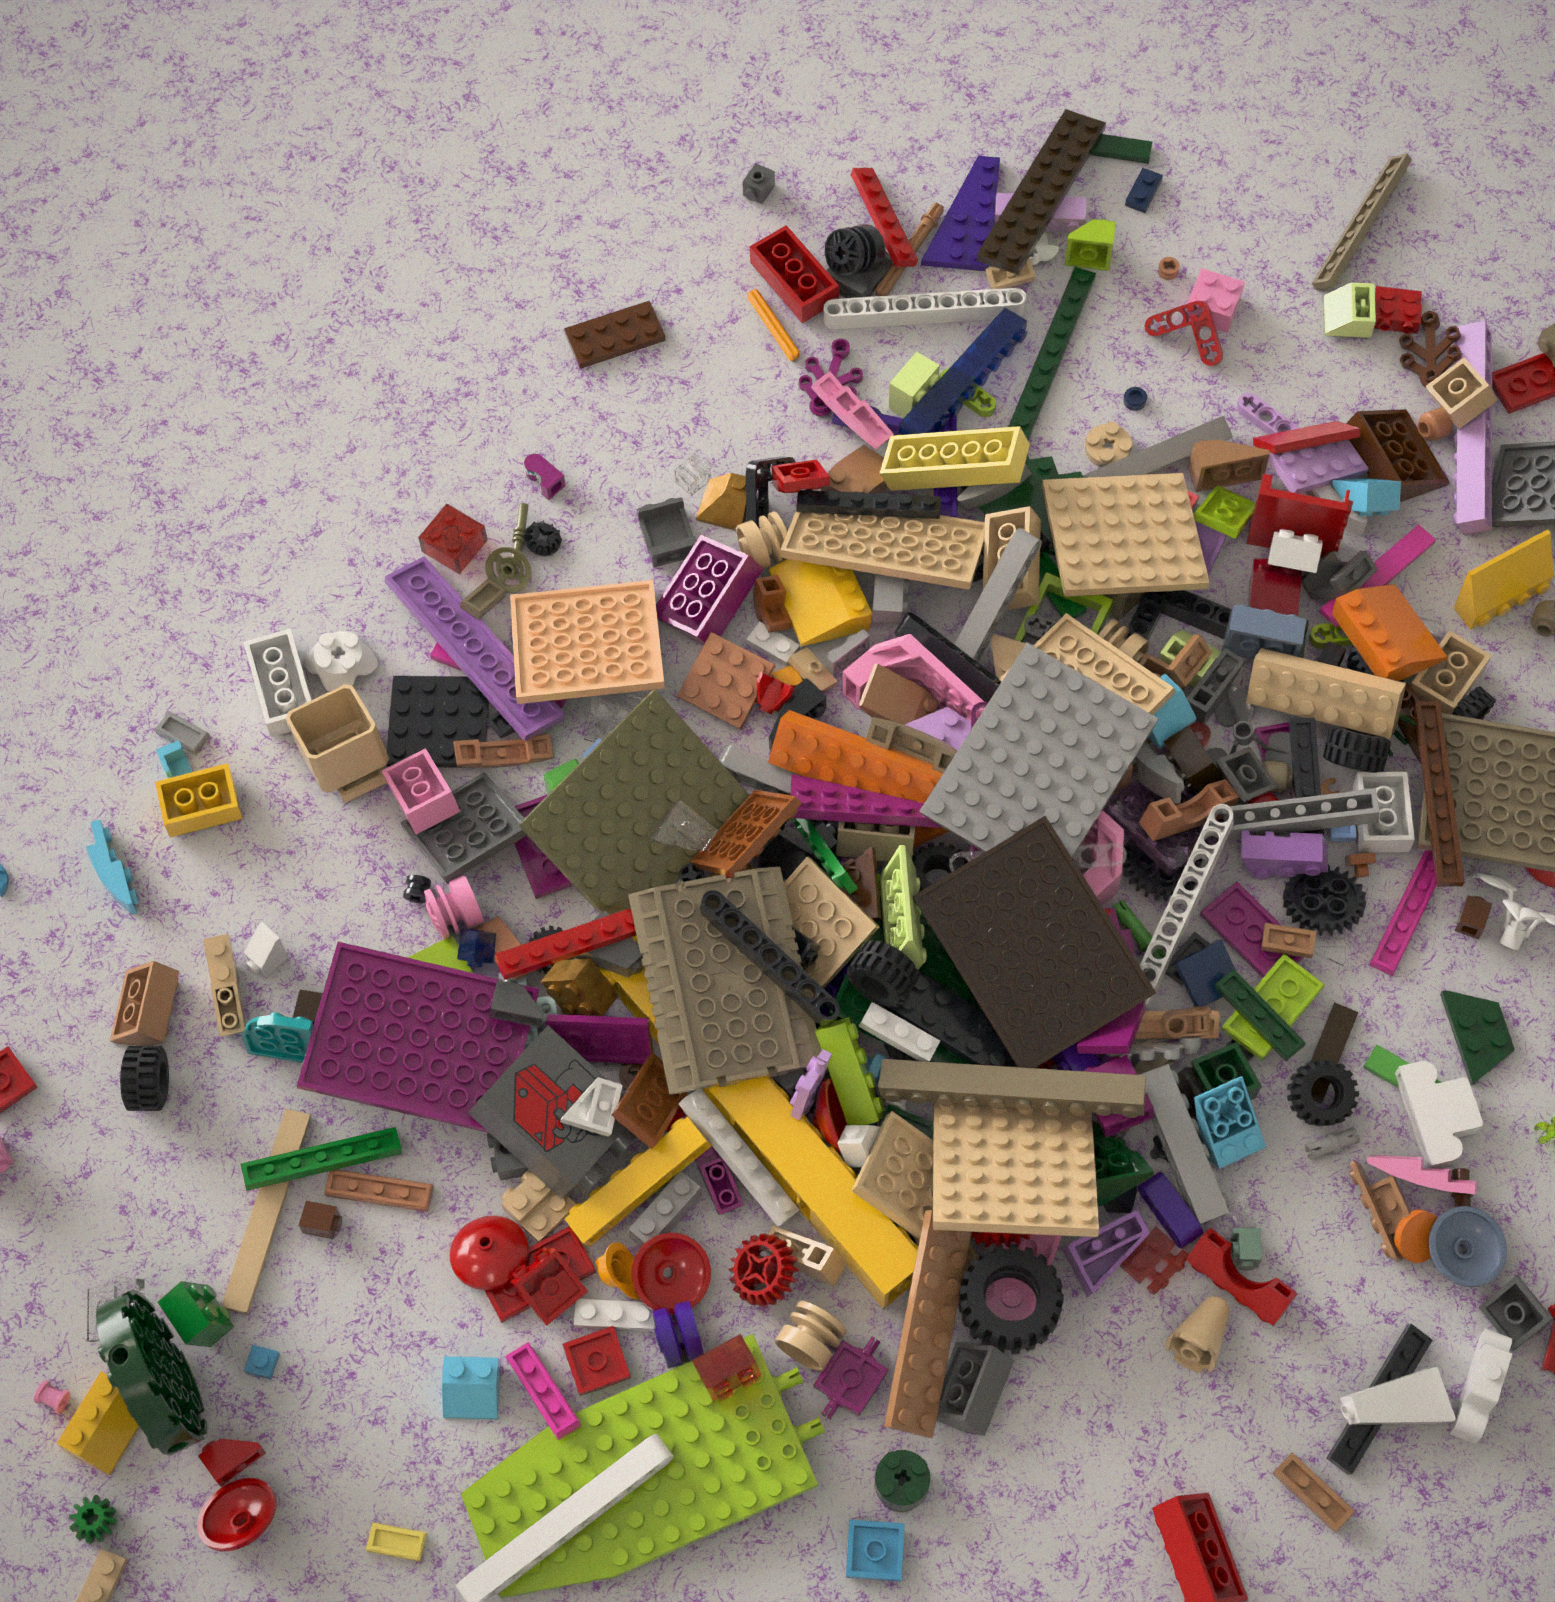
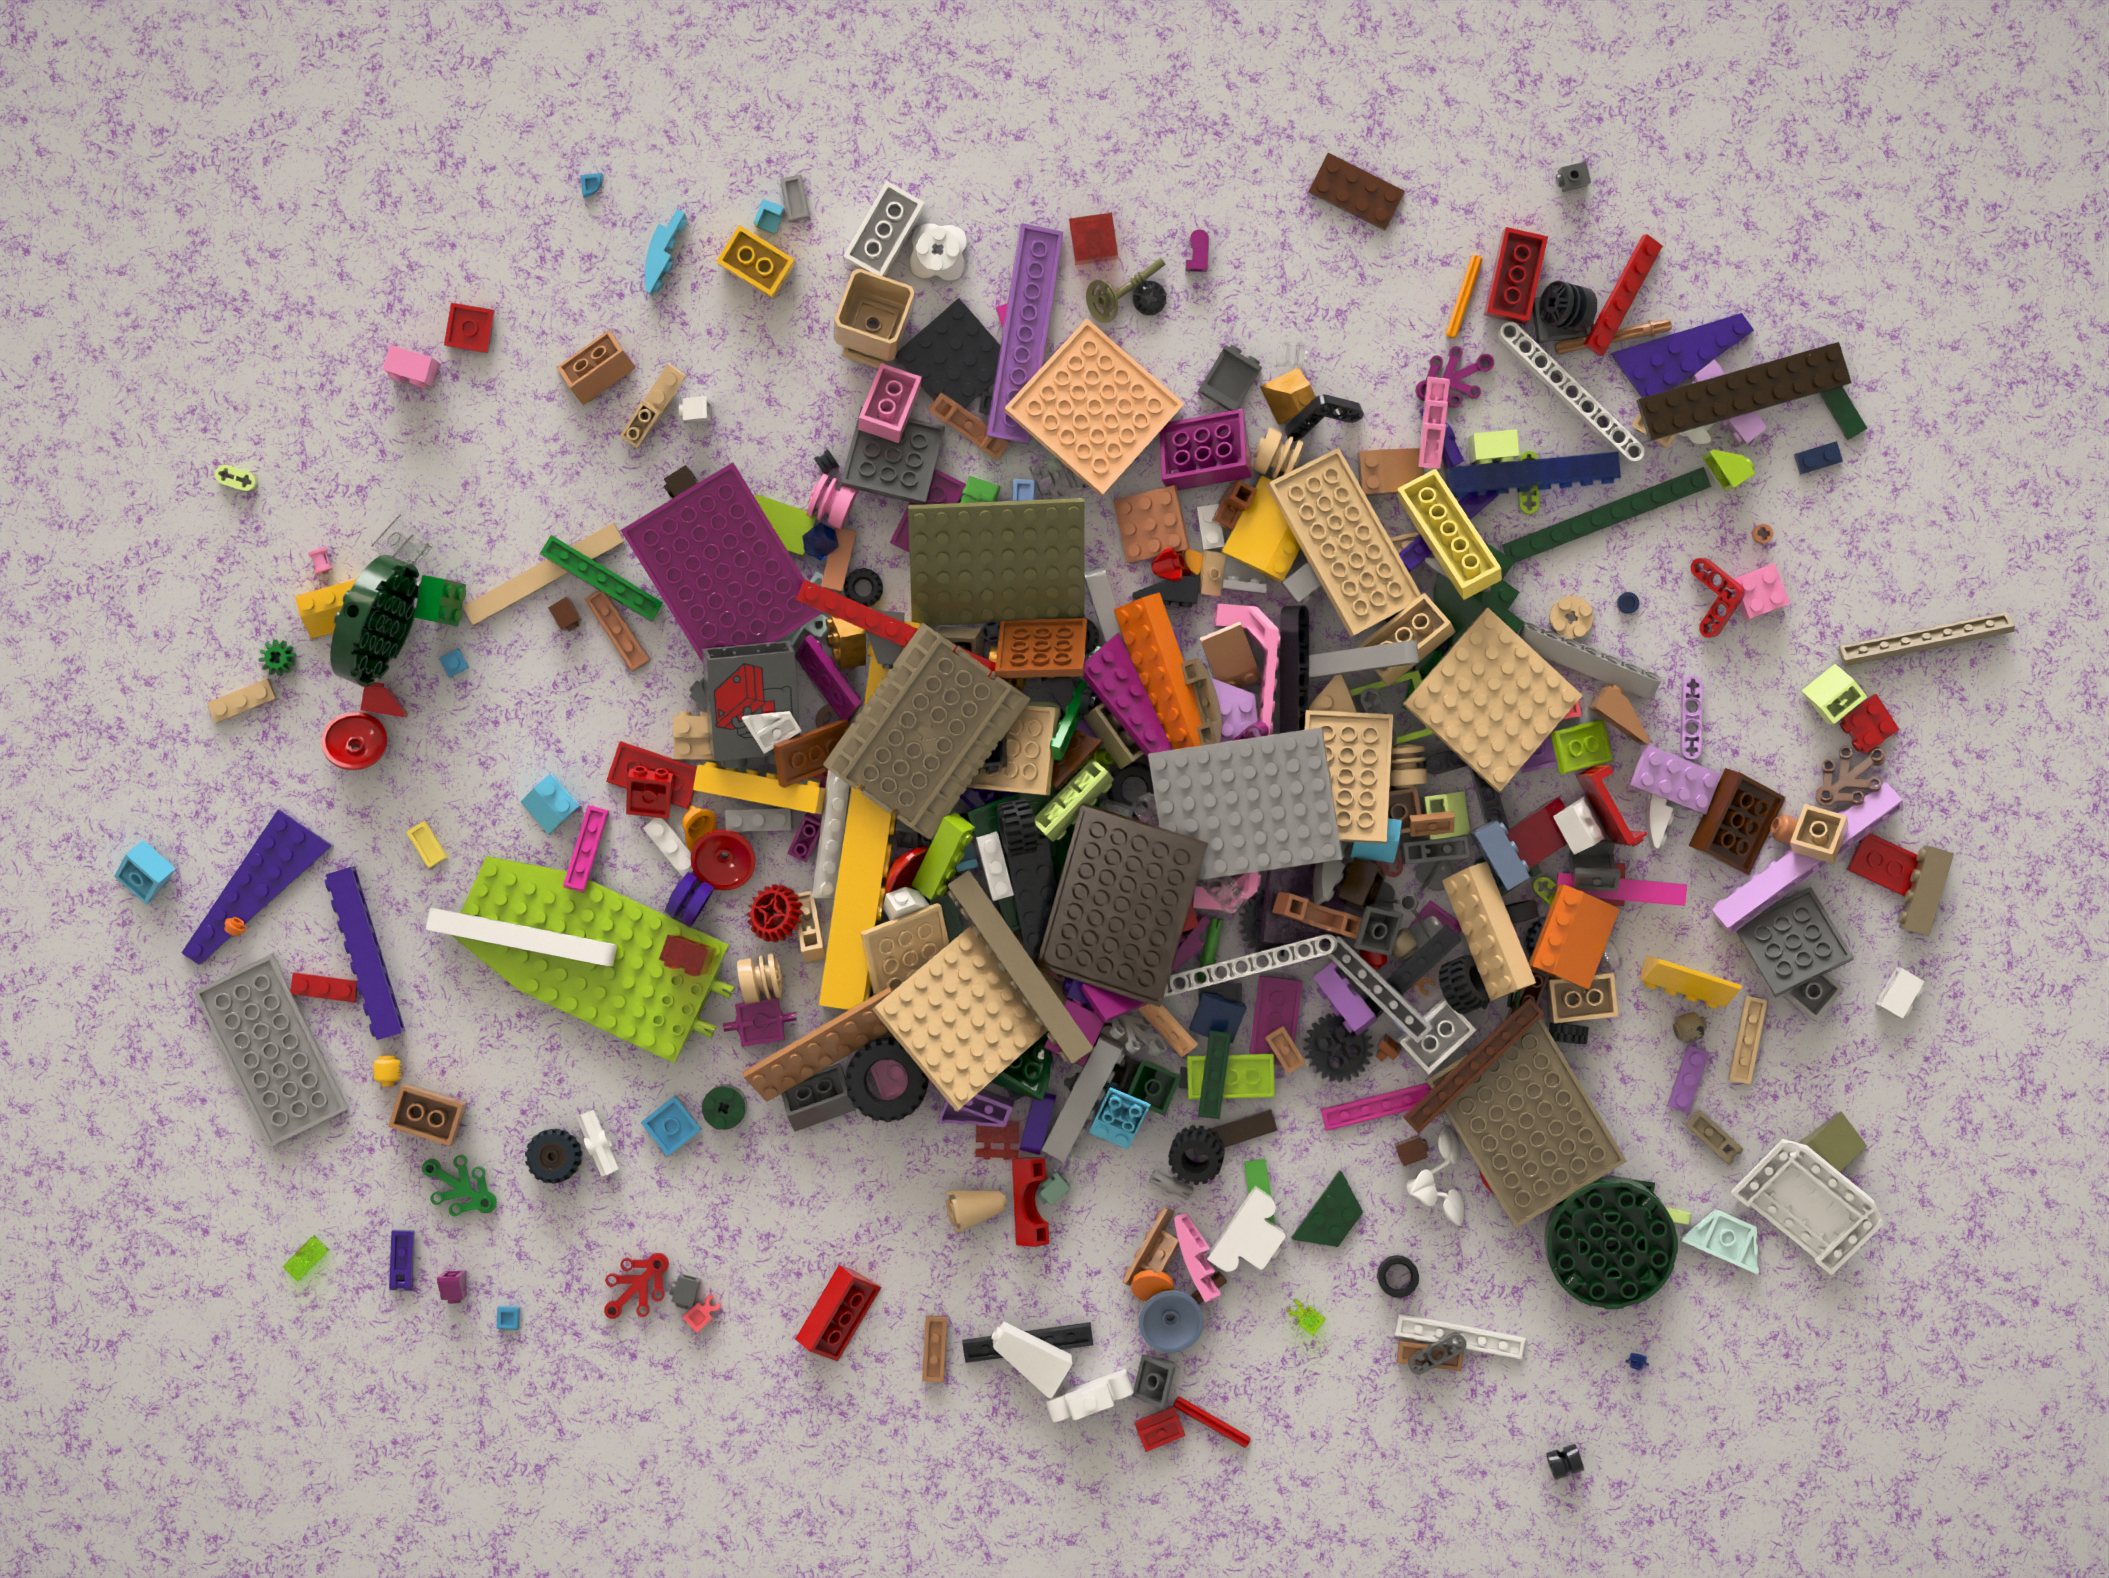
camera: 50 degrees right, 25 degrees up
black tyre [120,1046,169,1111] -> none
teal plate [242,1012,313,1063] -> none
red dish [449,1215,529,1290] -> none
dark tan tile [460,579,507,620] -> none
dark grey slope [490,979,543,1028] -> none
red plate [562,1326,631,1396] -> none
clear wing [651,800,718,851] -> none
black beam [700,890,840,1026] -> none
red plate [771,459,830,493] -> none
lavender plate [790,1049,832,1121] -> none
black plate [796,489,941,519] -> none
medium nougat piece [1161,1006,1213,1038] -> none
red tile [1253,421,1360,454] -> none
medium azure slope [1332,478,1401,516] -> none

